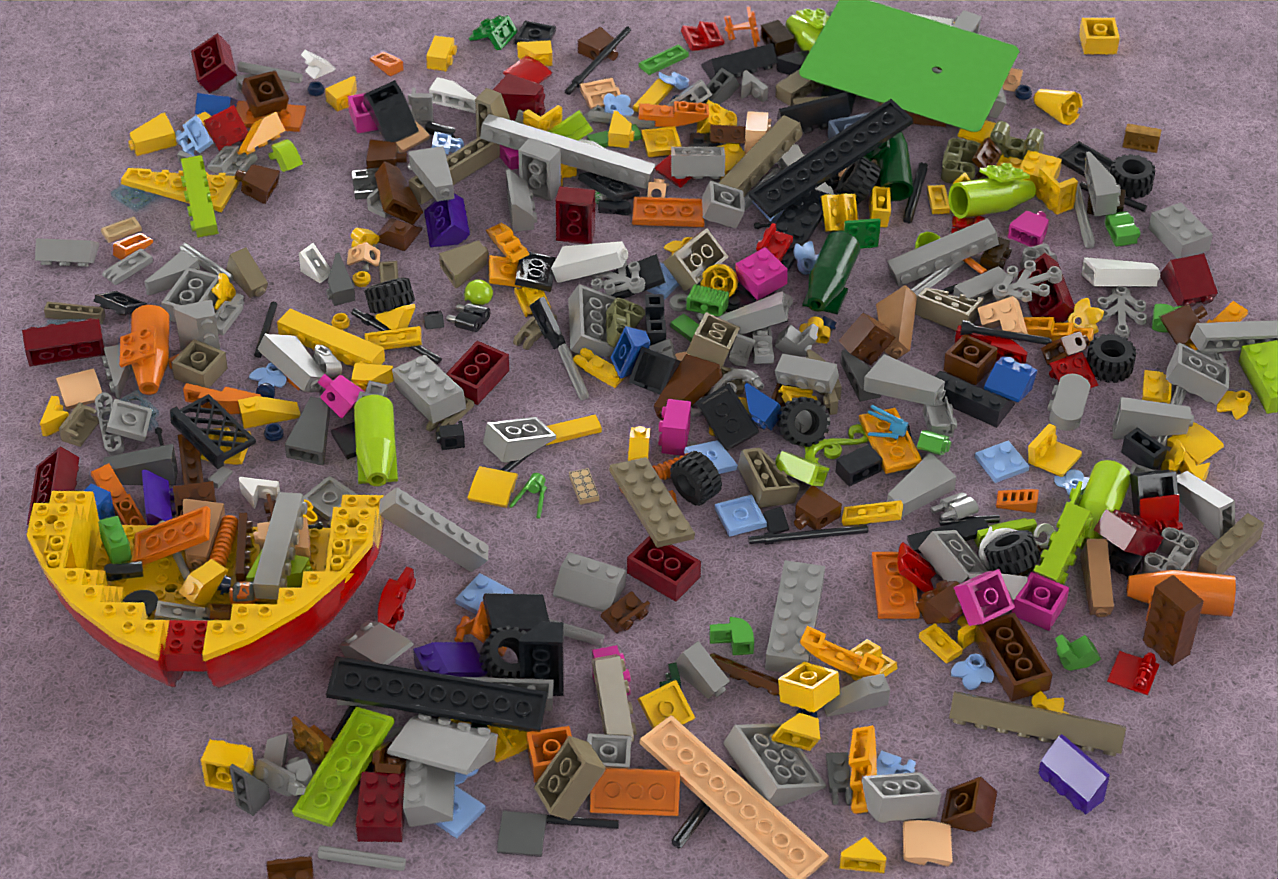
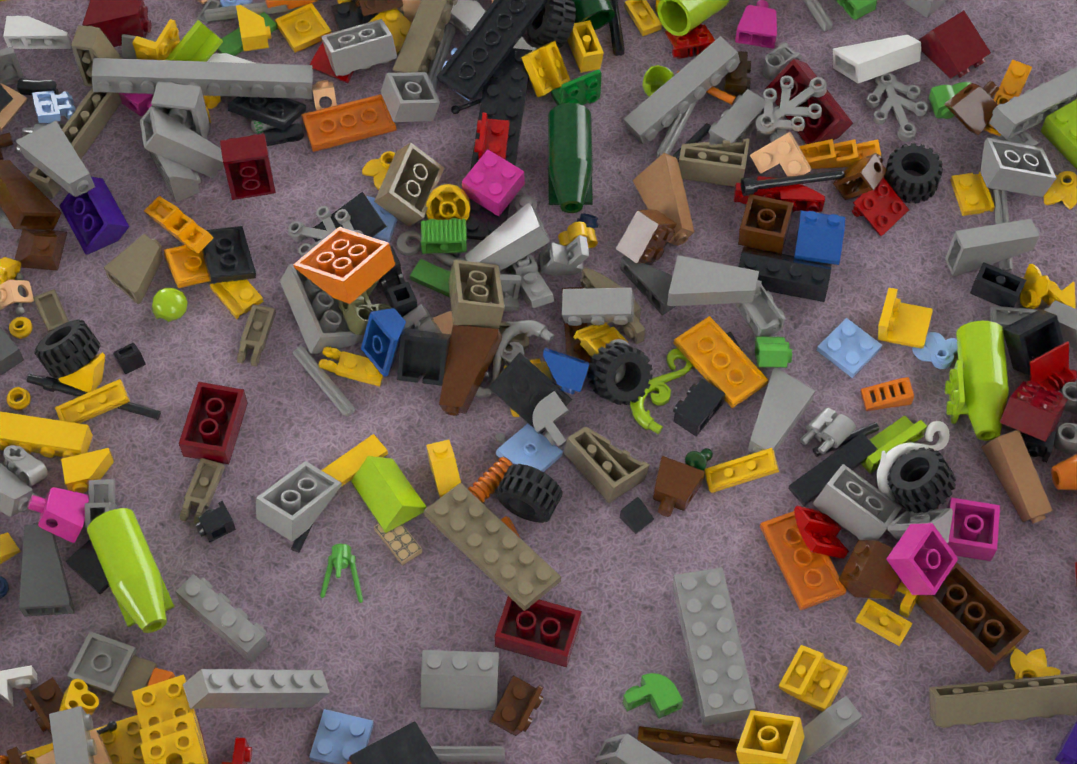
camera: 20 degrees left, 15 degrees up
light grey brick [392,355,466,424] -> none
black piece [446,303,491,332] -> none
yellow slope [468,466,518,508] -> none
black hinge [529,297,566,350] -> none
white slope [552,241,628,283] -> none
dark pink brick [658,399,691,456] -> none
light blue plate [715,494,767,537] -> none
black bar [748,525,868,545] -> none
lime slope [775,451,830,487] -> none
light blue plate [793,241,818,275] -> none
light orange slope [799,626,885,677] -> none
dark azure plant [868,405,909,440] -> none
light blue plate [951,653,994,690] -> none
lime wedge [1033,502,1094,585] -> none
light grey brick [1047,374,1090,431] -> none
bright green brick [1055,634,1101,671] -> none
yellow plate [1068,298,1104,334] -> none
yellow slope [1167,422,1224,465] -> none
none -> light grey slope [140,106,224,178]
none -> light grey brick [176,574,268,663]
none -> orange slope [293,227,395,304]
none -> lime slope [351,456,427,533]
none -> light grey brick [533,391,569,448]
none -> dark green piece [685,448,713,471]

